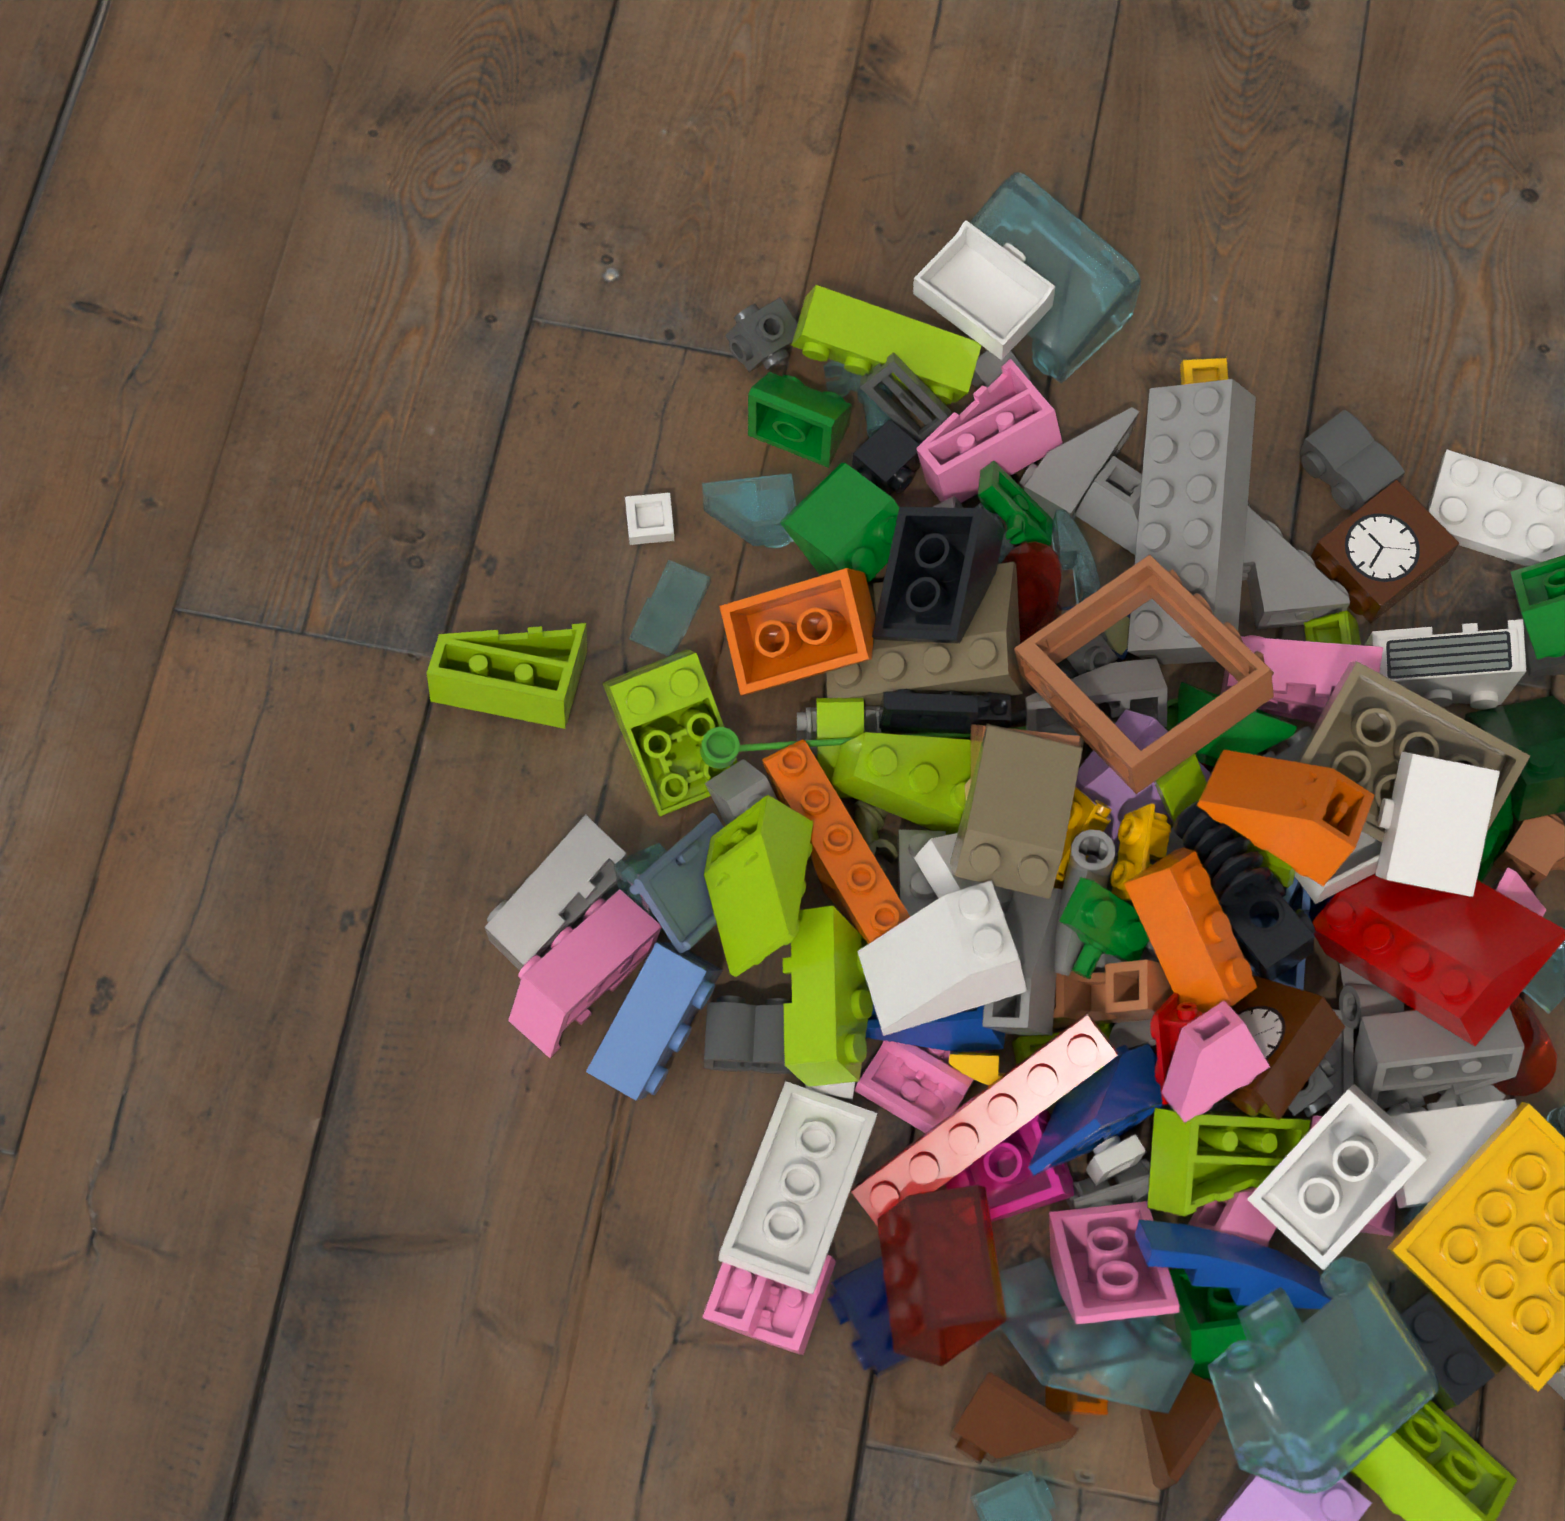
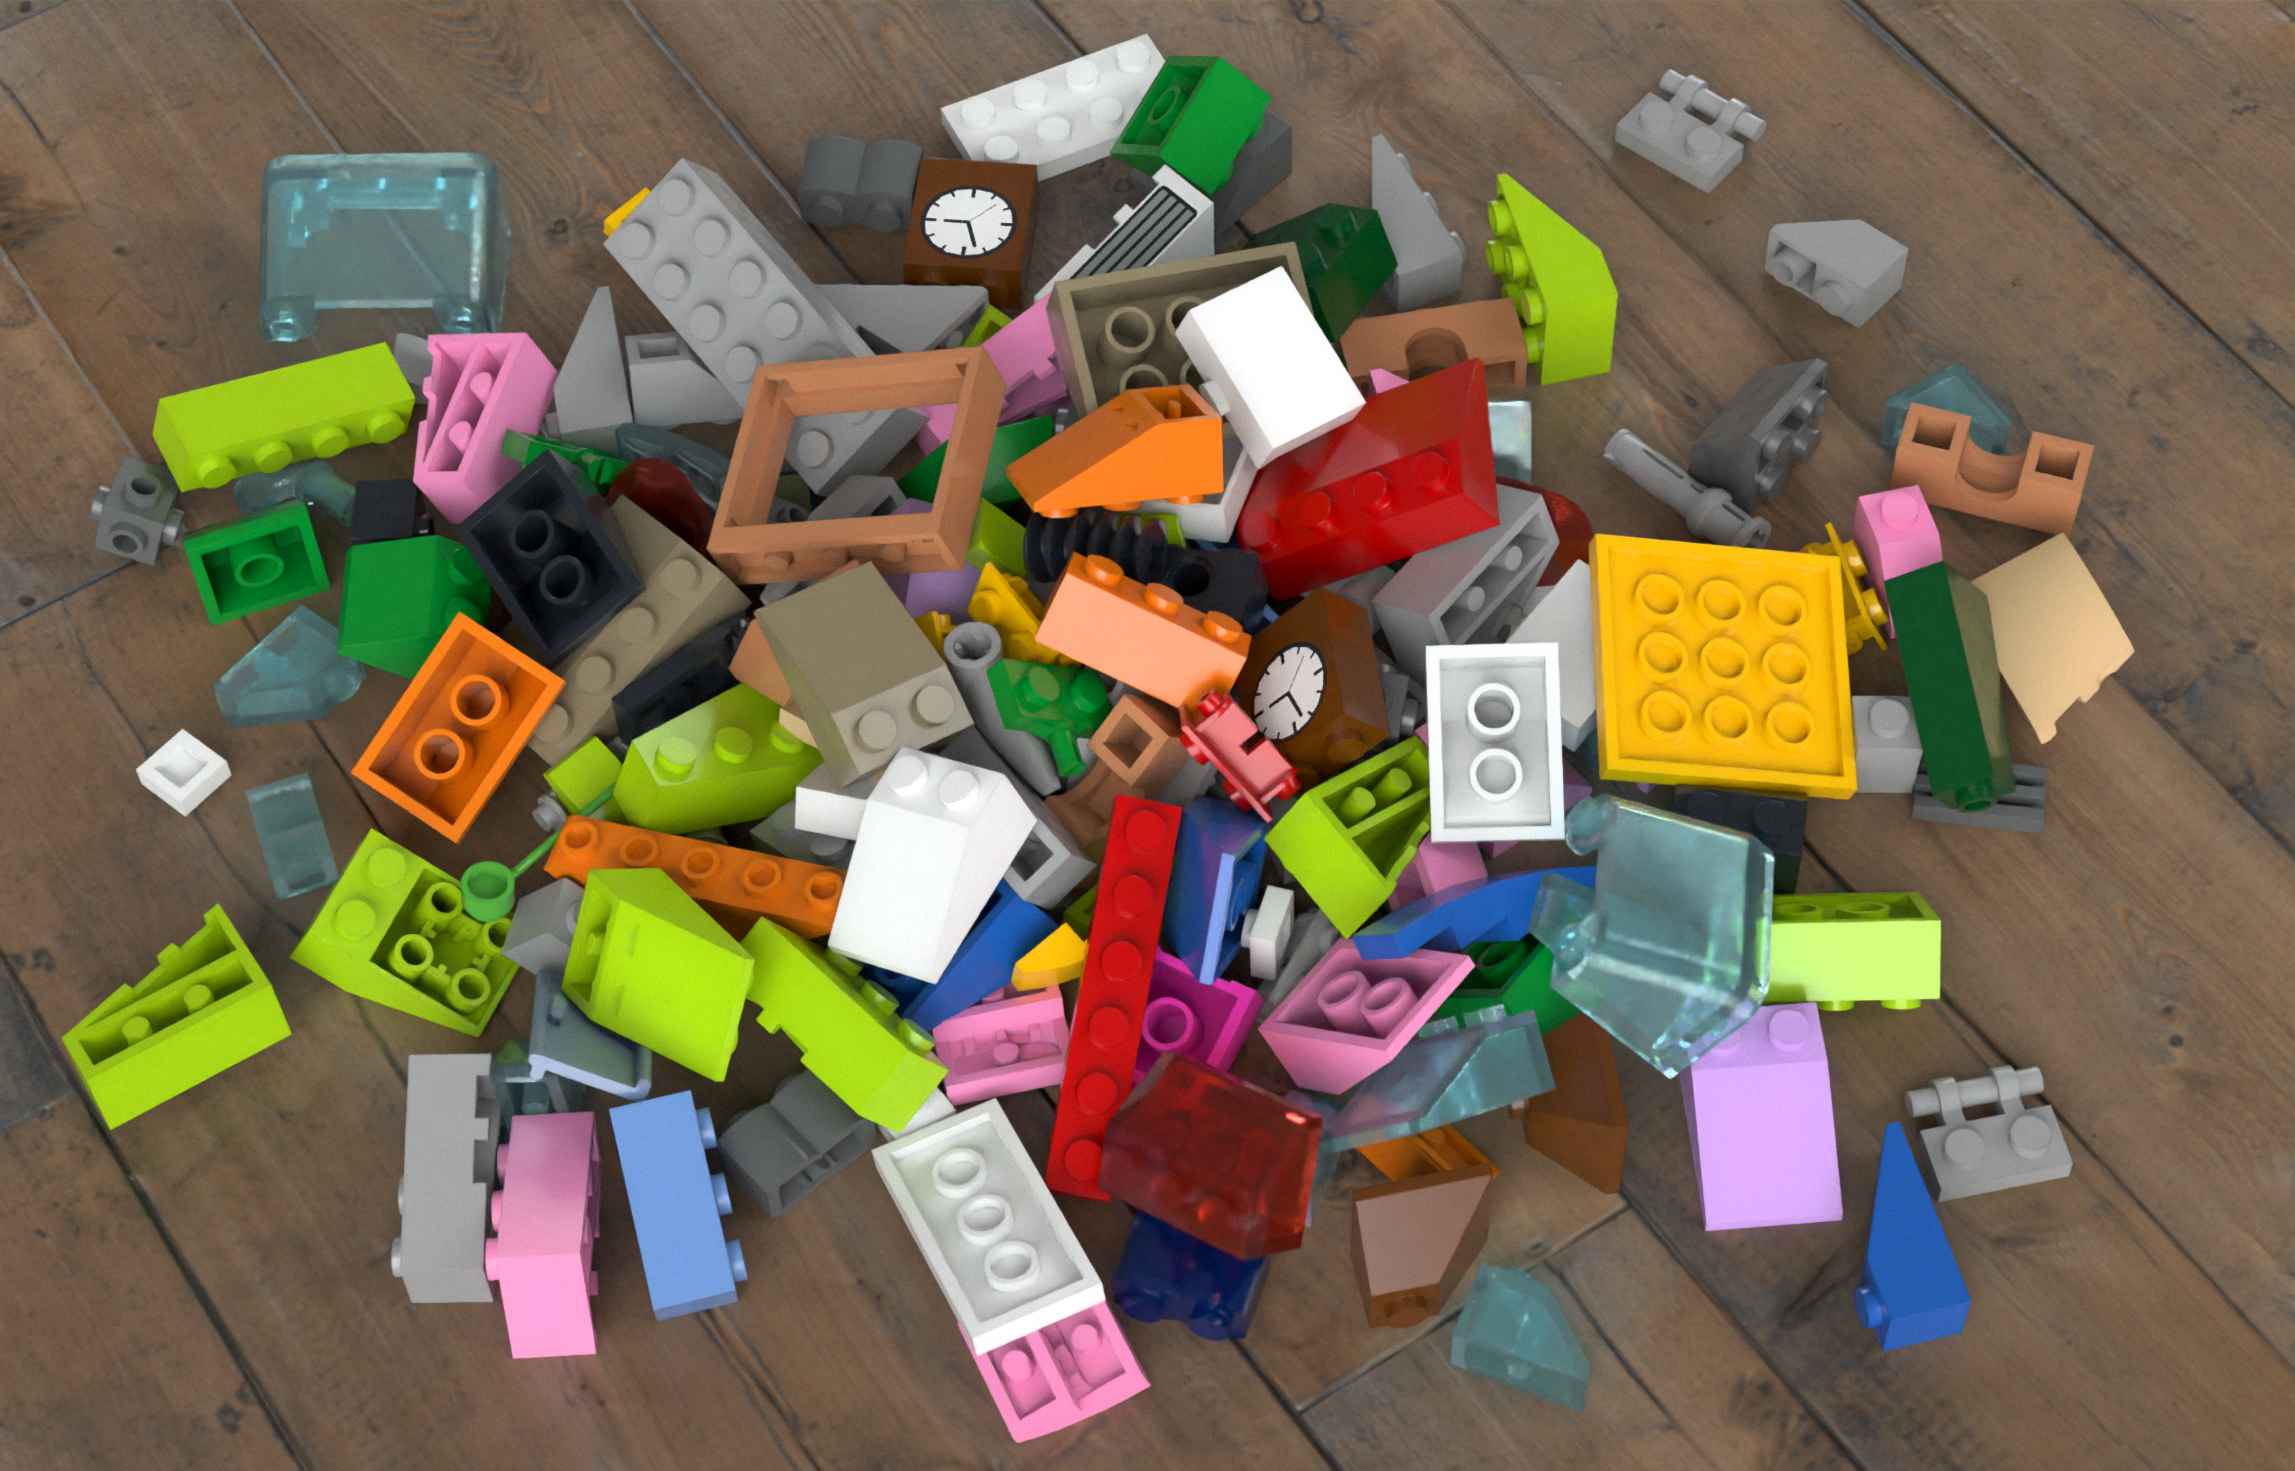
camera: 40 degrees left, 15 degrees down
dark grey tile [860,352,952,445] -> none
white container [913,220,1055,360] -> none
bright pink slope [1162,1001,1270,1123] -> none

